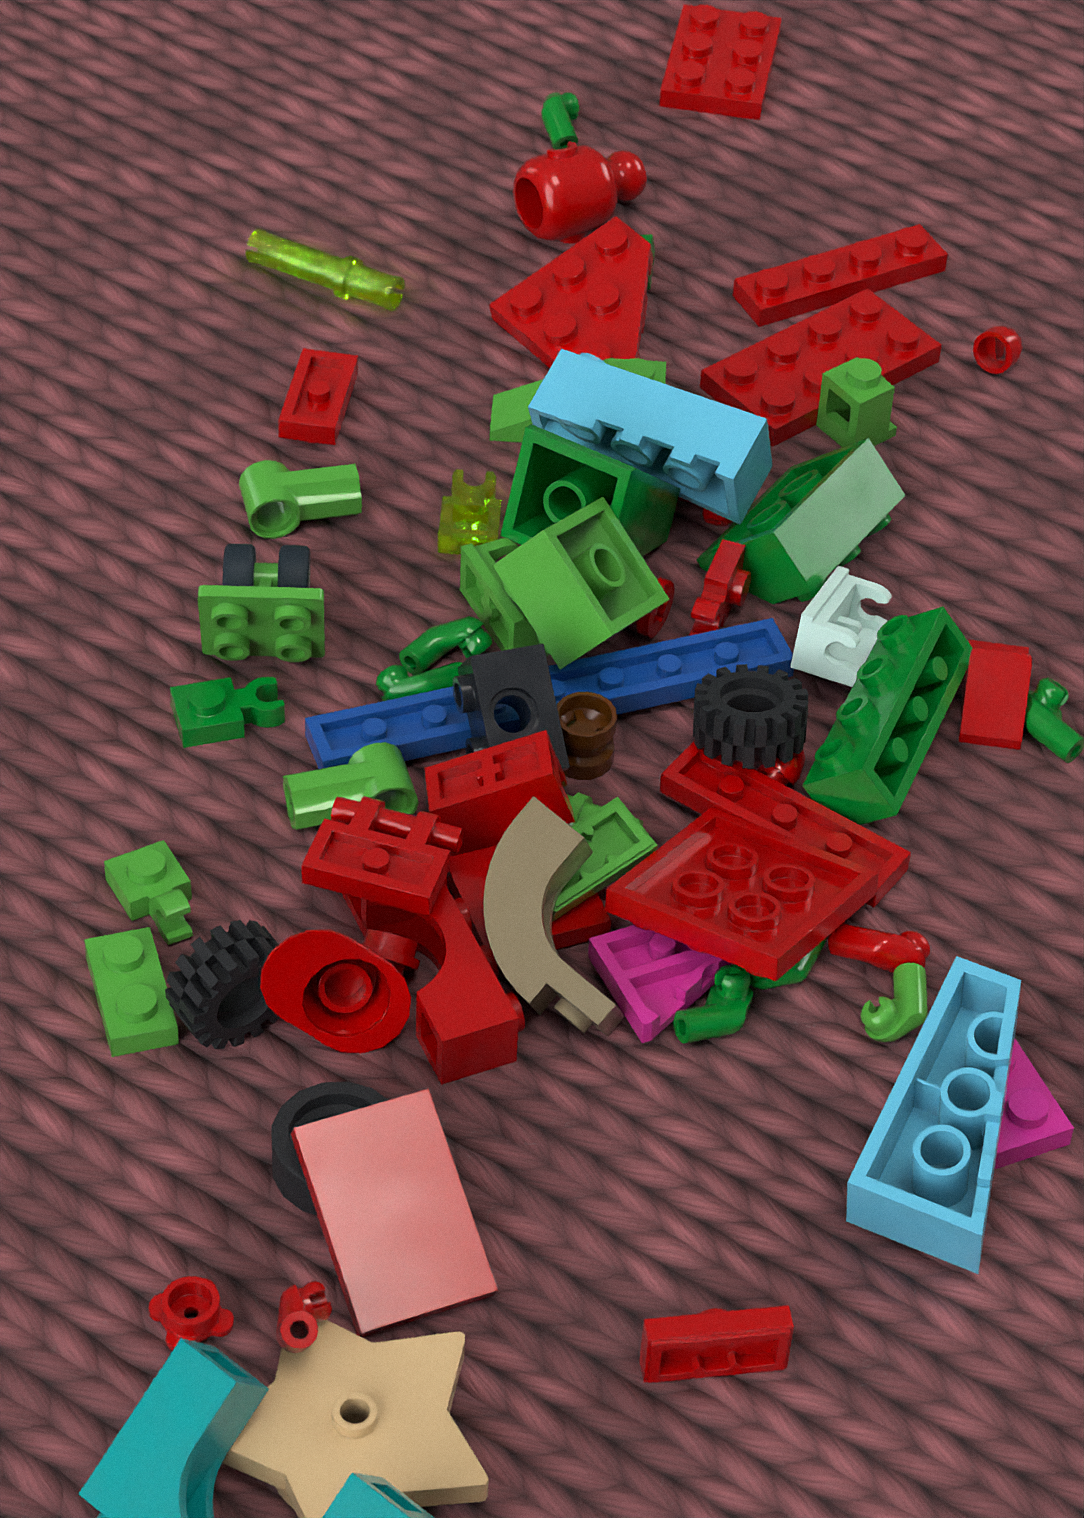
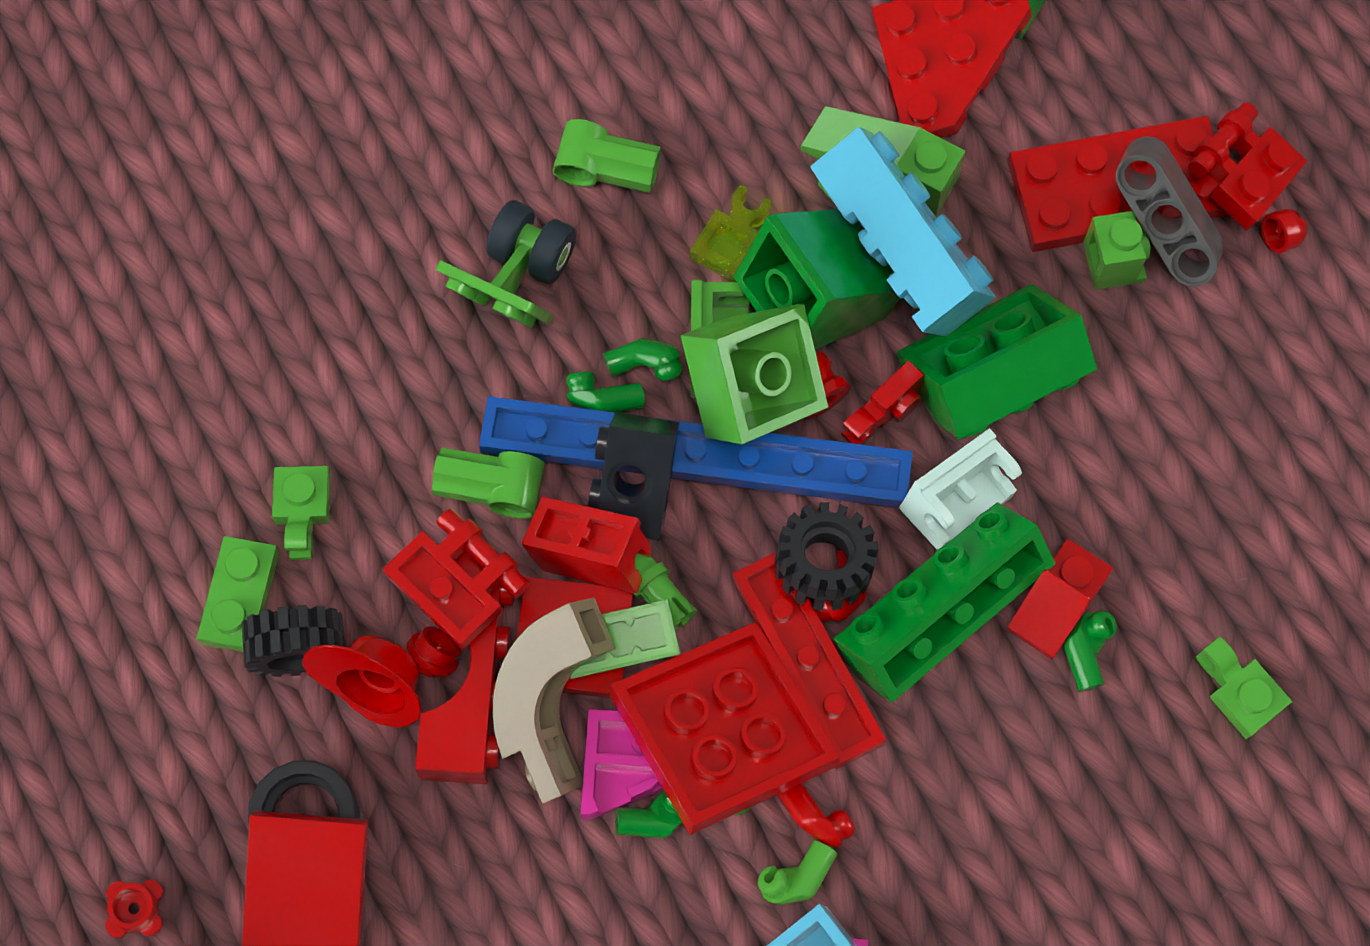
camera: 30 degrees right, 25 degrees up
green plate [170,677,285,748] -> none
red plate [278,348,358,445] -> none
reddish brown wheel [557,692,617,780] -> none
red plate [732,224,948,327] -> none
none -> dark grey beam [1116,136,1224,287]
none -> red plate [1188,102,1307,231]

